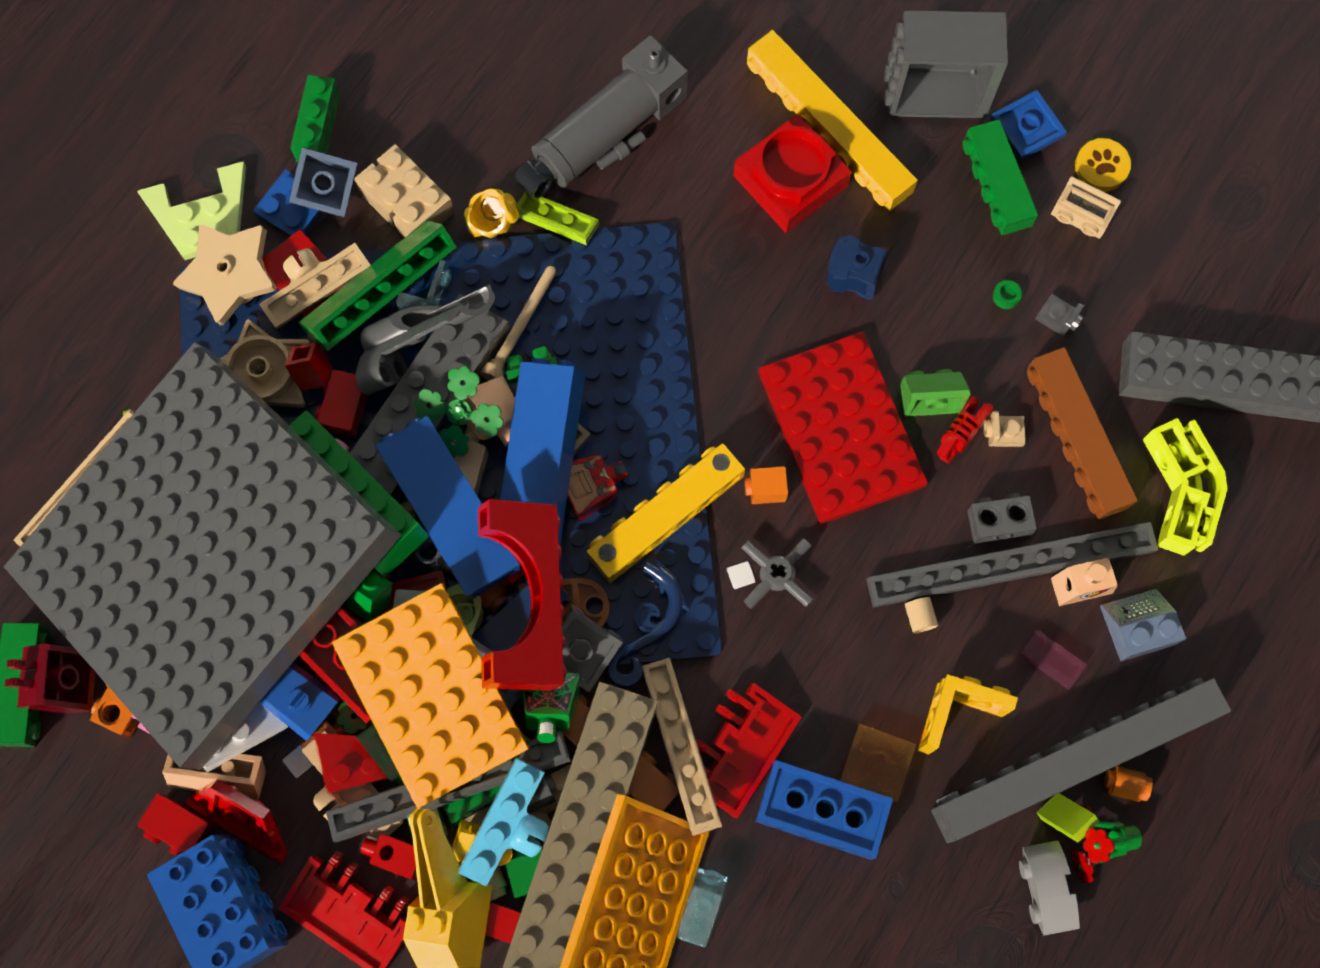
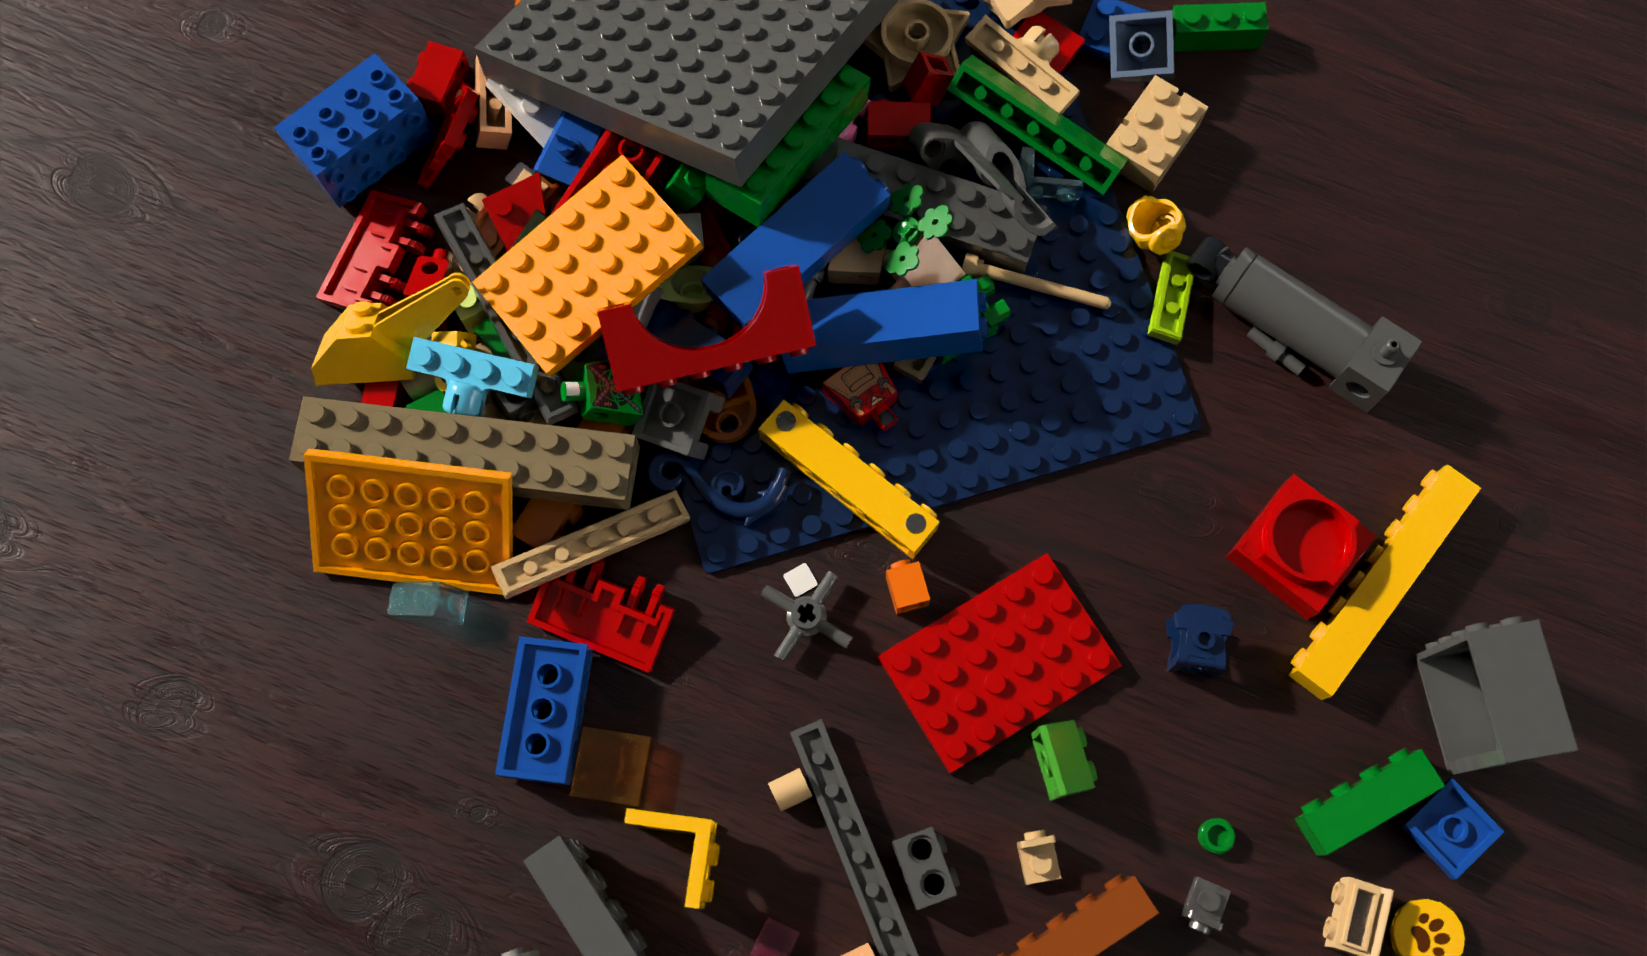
camera: 80 degrees right, 0 degrees up
red hinge [937,396,994,464] -> none

